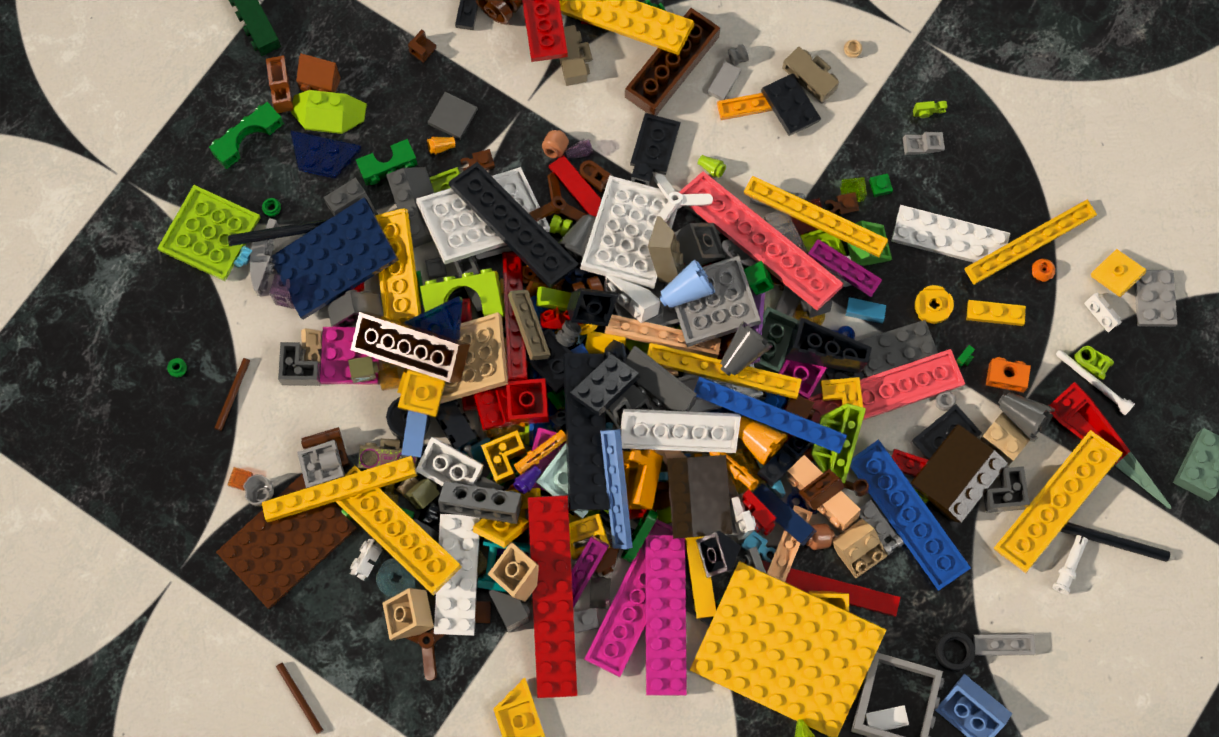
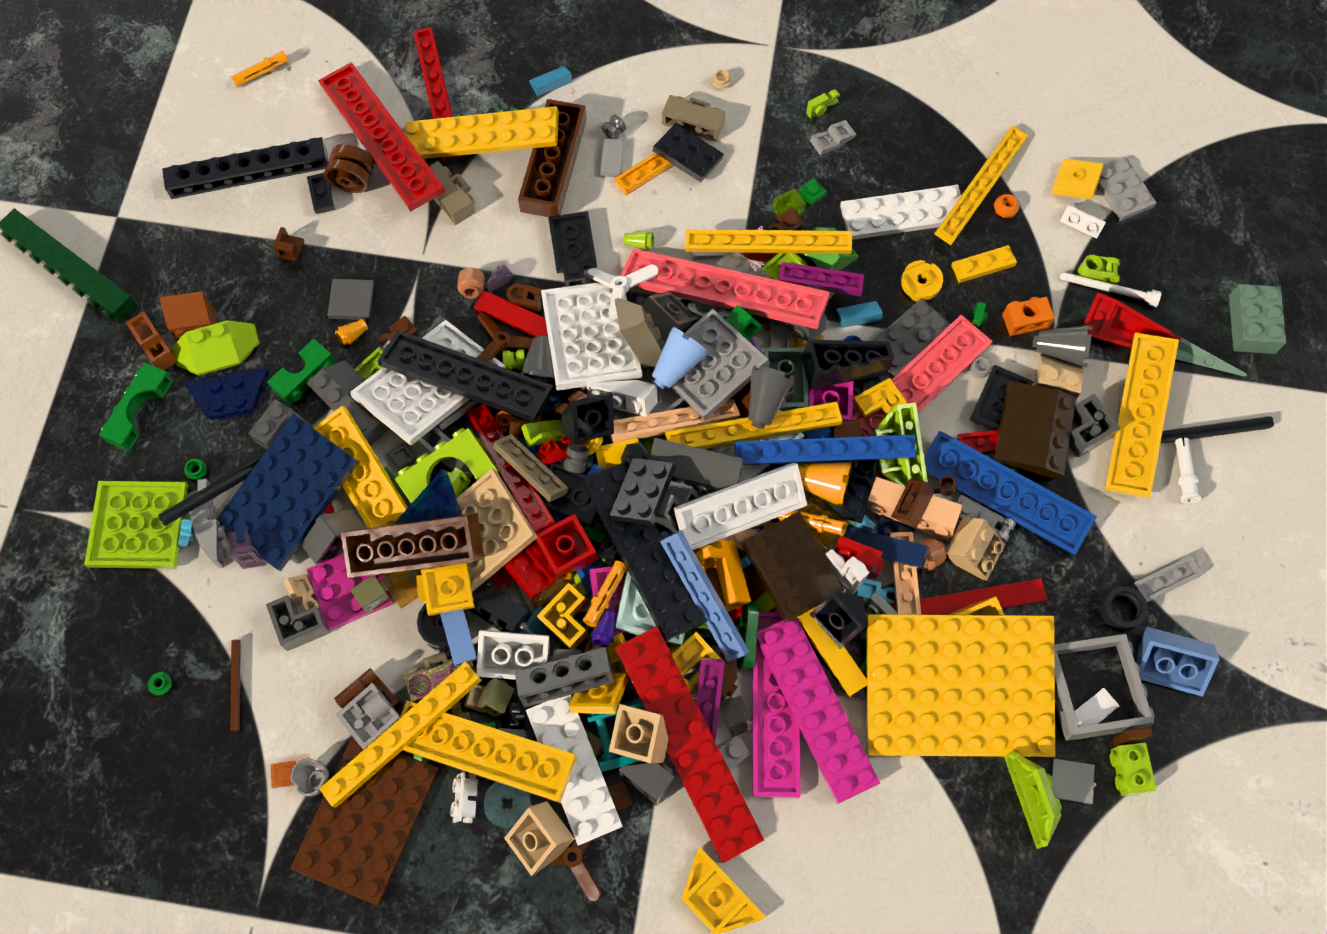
camera: 25 degrees left, 5 degrees down
none -> lime tile [441,467,471,498]

